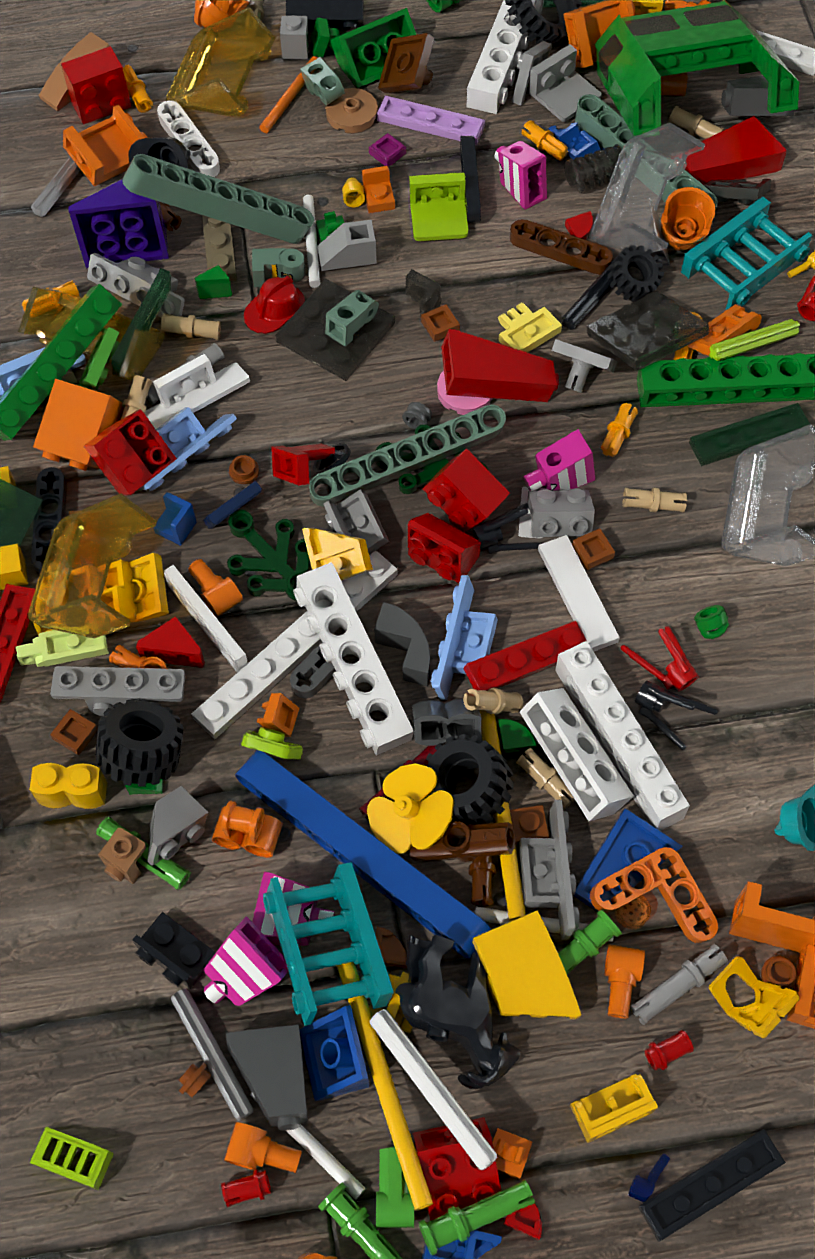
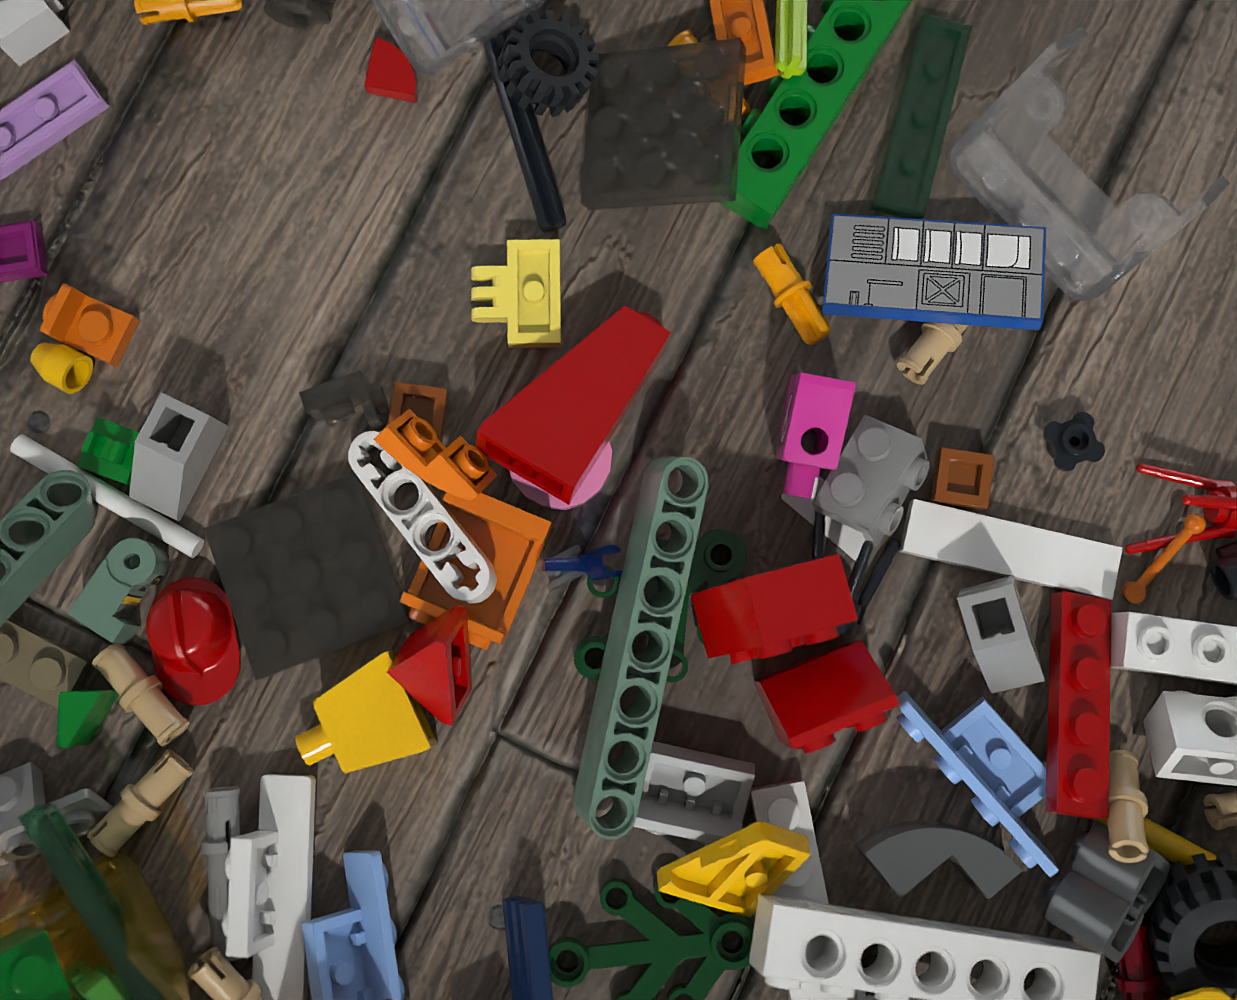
camera: 60 degrees left, 20 degrees up
dark orange plate [229,455,259,484] -> none
red piece [271,443,351,486] -> none
sand green leg [325,290,379,347] -> none
lime bracket [409,172,468,241] -> none
black beam [460,135,481,223] -> none
dark pink torso [494,141,547,210] -> none
green tile [498,719,536,754] -> none
reddish brown beam [510,219,613,275] -> none
light grey tile [551,339,618,393] -> none
green tile [694,605,729,639] -> none
none -> tan pin [92,643,190,746]
none -> yellow torso [295,651,438,773]
none -> white beam [348,431,497,604]
none -> orange slope [374,408,497,501]
none -> red slope [386,605,472,726]
none -> orange panel [399,492,554,650]
none -> clear blue hand [542,544,623,581]
none -> tile [822,213,1046,330]
none -> light grey slope [957,575,1045,694]
none -> black plate [1043,412,1105,472]
none -> orange hinge [1121,513,1206,604]

